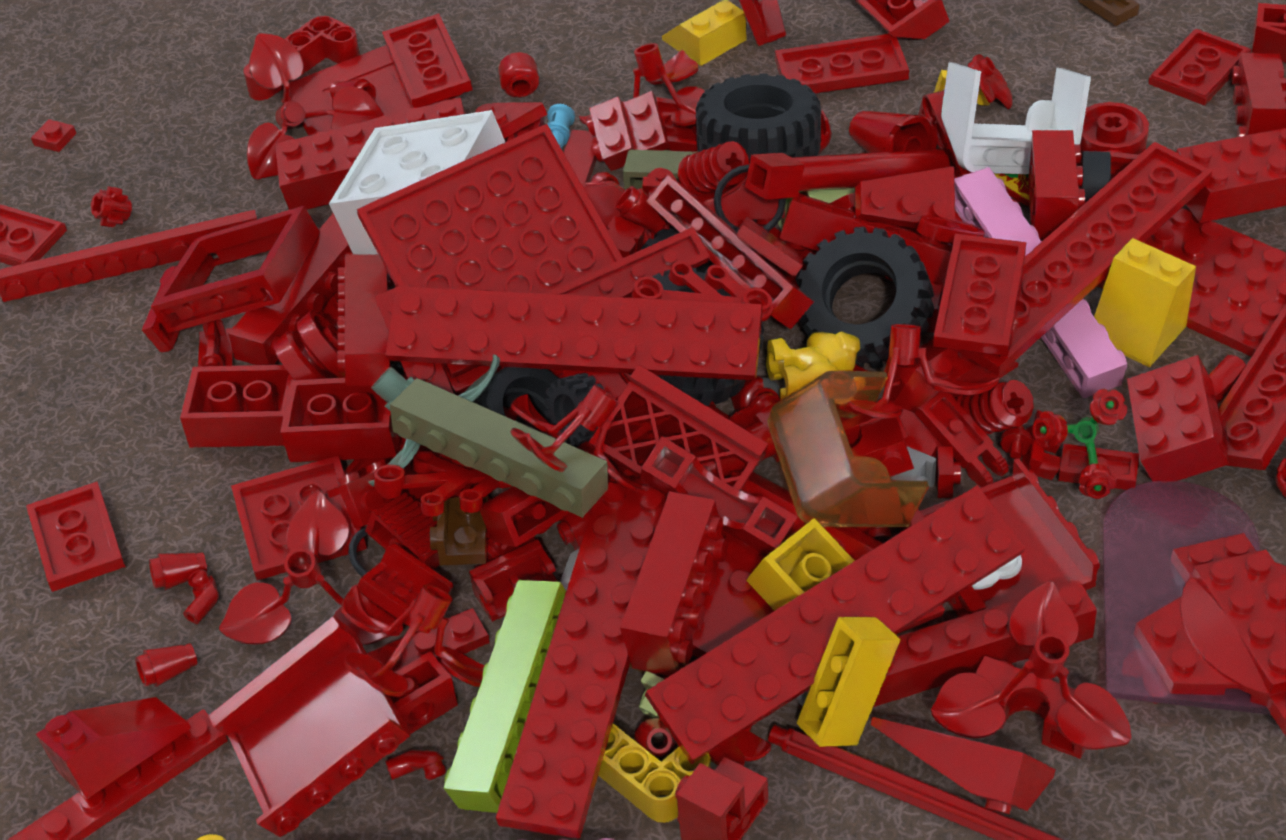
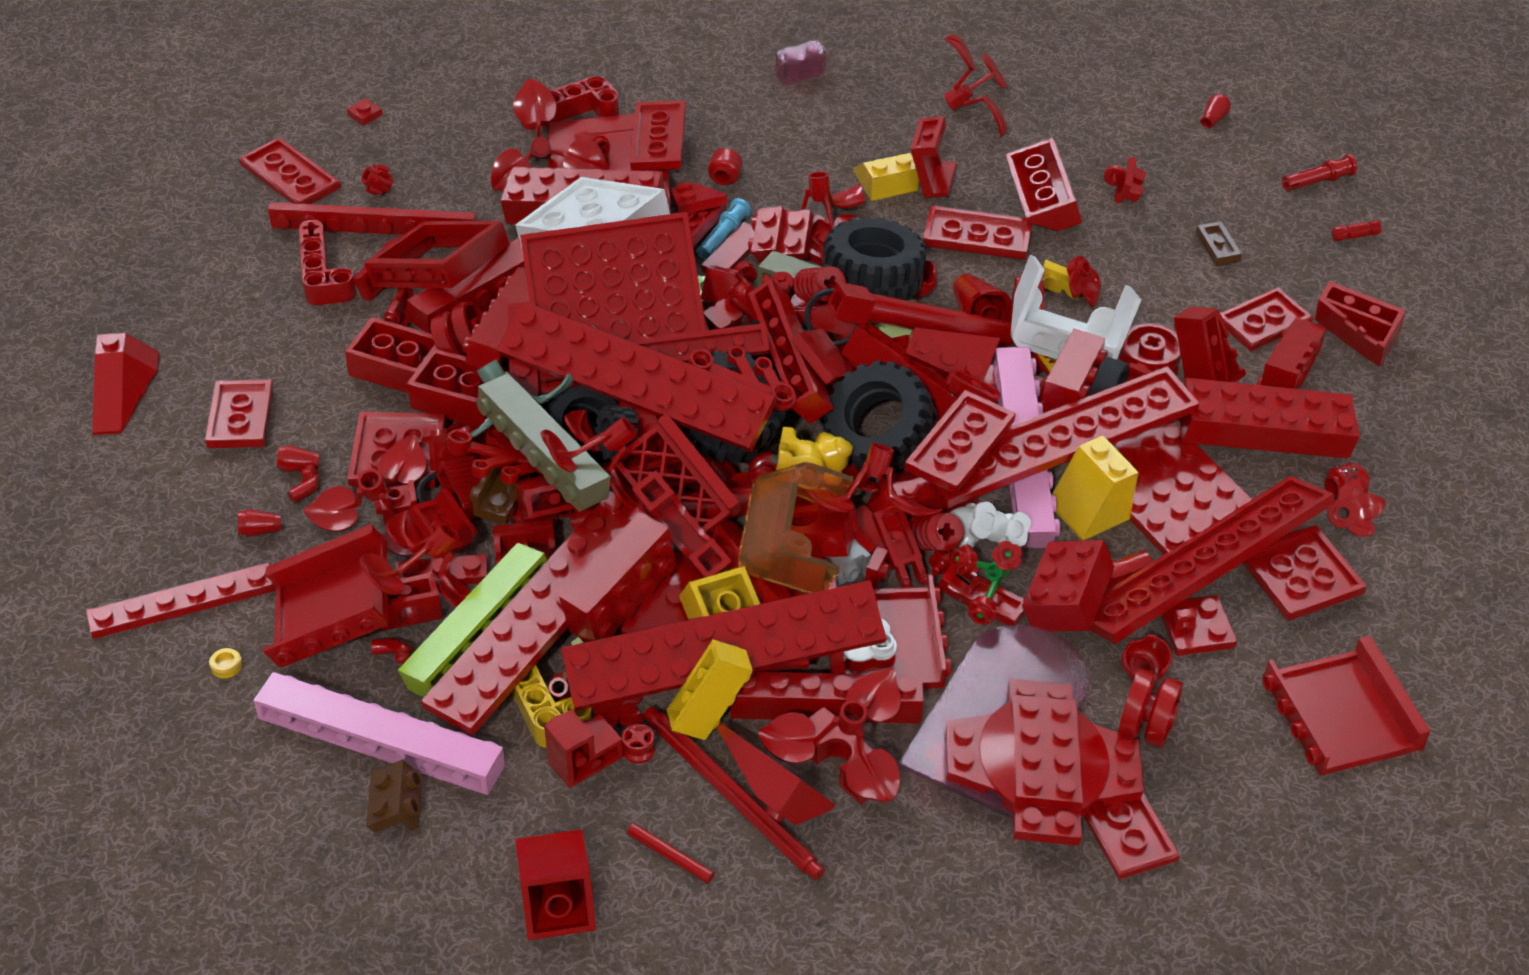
camera: 15 degrees right, 0 degrees up
red slope [35,697,191,799] -> none
none -> red beam [299,220,356,305]
none -> red brick [374,480,417,525]
none -> red wheel [622,724,655,764]
none -> white animal [950,502,1031,548]
none -> red wedge [1174,306,1247,383]

